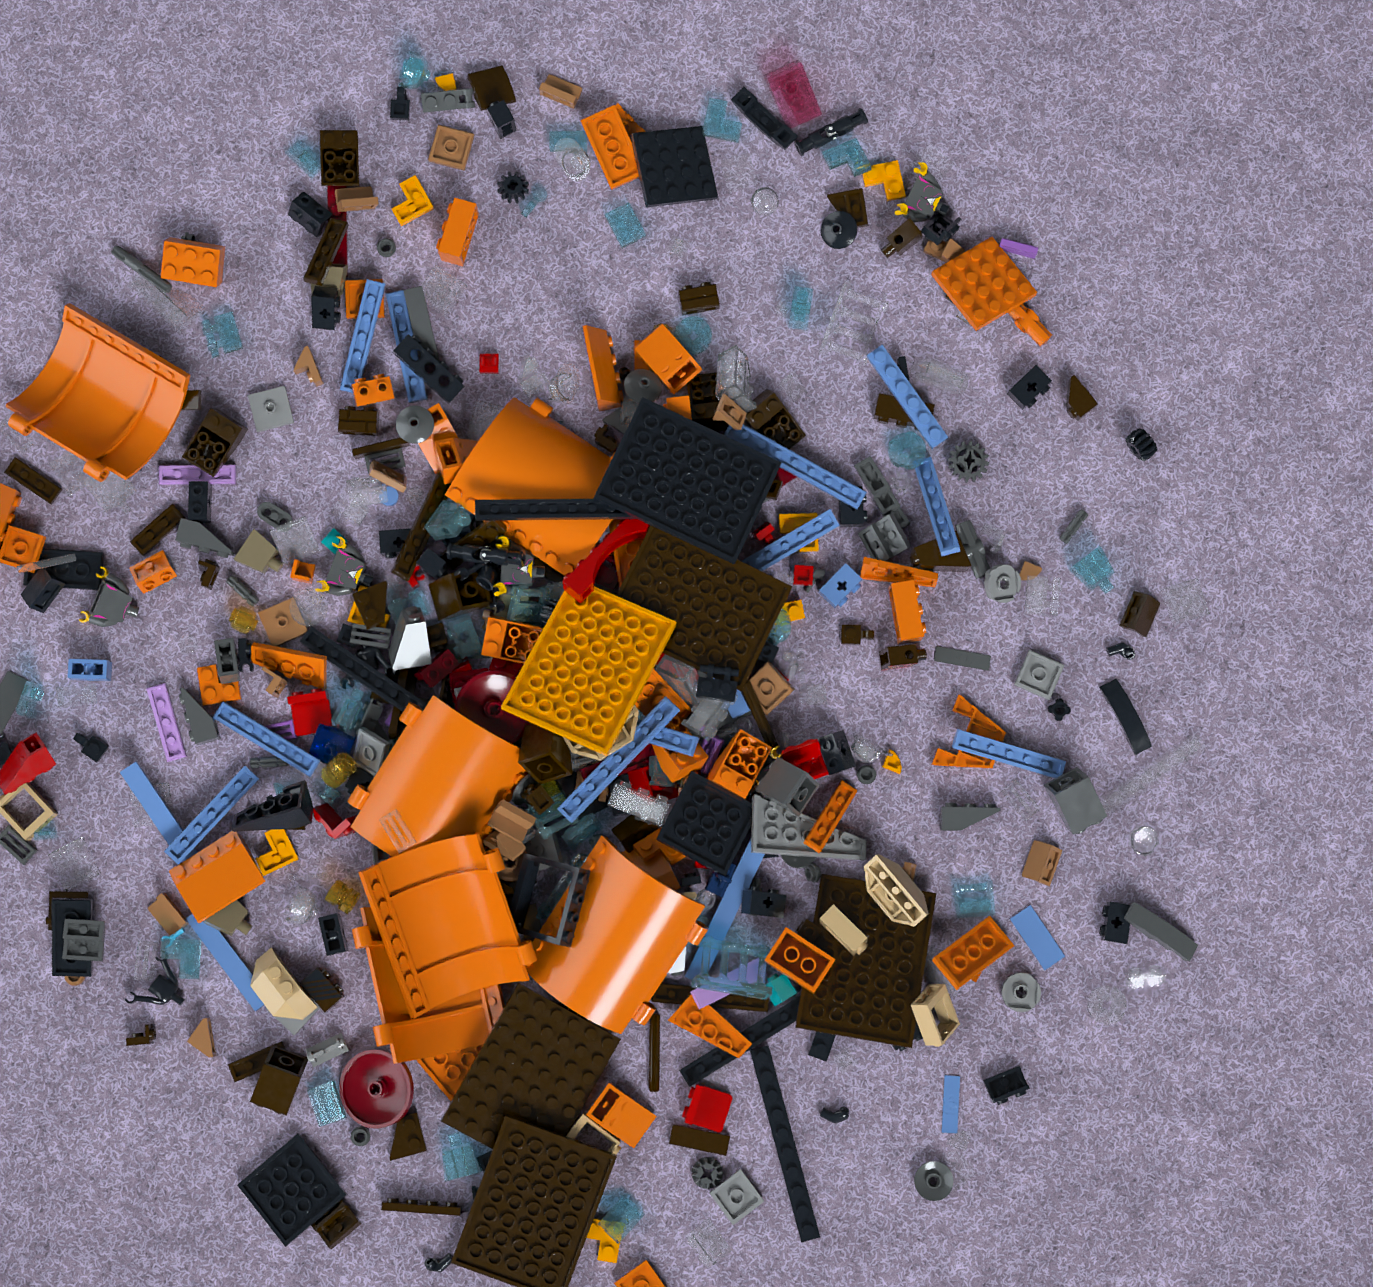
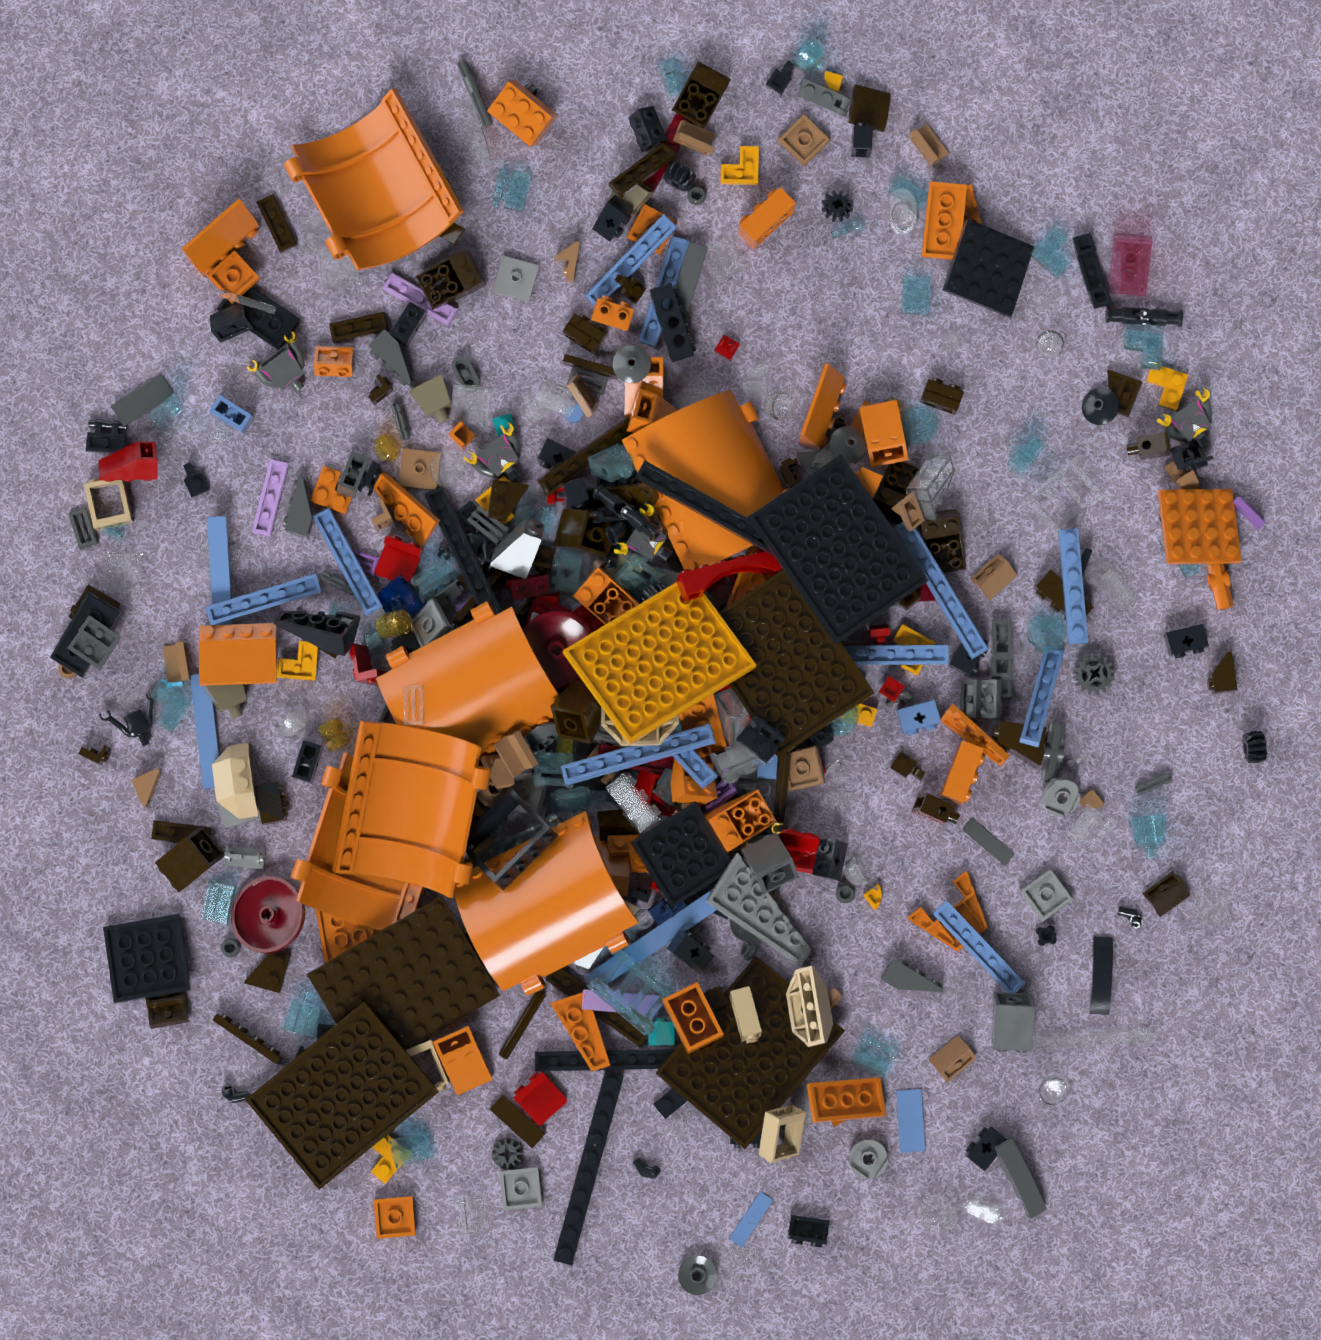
camera: 30 degrees right, 0 degrees up
dark brown bracket [521,783,555,815] -> none
orange tile [803,780,858,853] -> none
none -> dark brown plate [614,274,647,304]
none -> black gear [663,162,696,191]
none -> medium nougat panel [970,554,1017,600]
none -> clear light blue tile [1178,564,1203,579]

